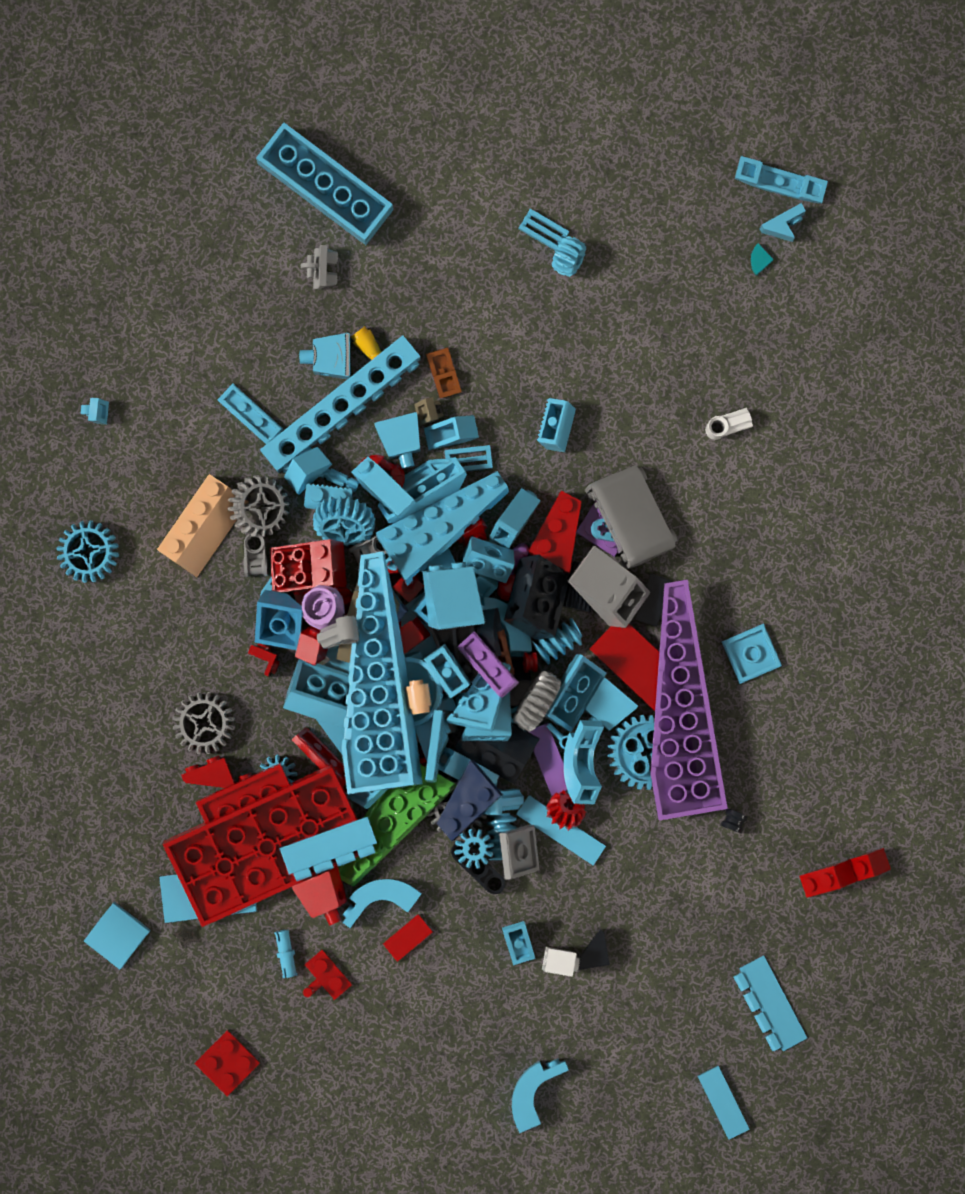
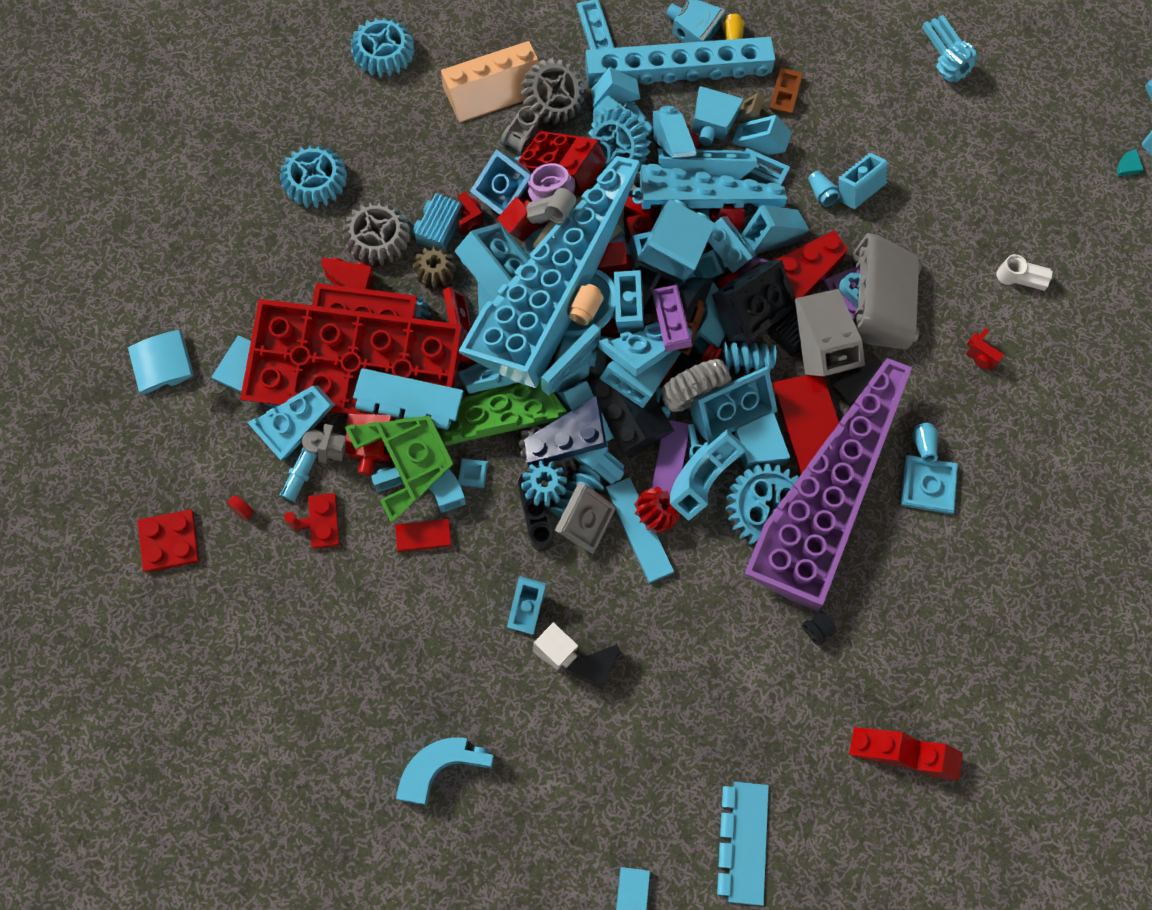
camera: 30 degrees right, 15 degrees down
none -> red tile [226,495,253,521]
none -> medium azure wing [247,386,335,460]
none -> medium azure gear [280,144,347,208]
none -> light grey hips [302,424,346,464]
none -> bright green wing [345,416,453,523]
none -> medium azure brick [413,193,464,251]
none -> dark tan gear [413,245,456,289]
none -> medium azure tile [458,458,488,488]
none -> medium azure cone [808,171,840,207]
none -> medium azure cone [912,423,938,463]
none -> red bracket [966,327,1004,371]

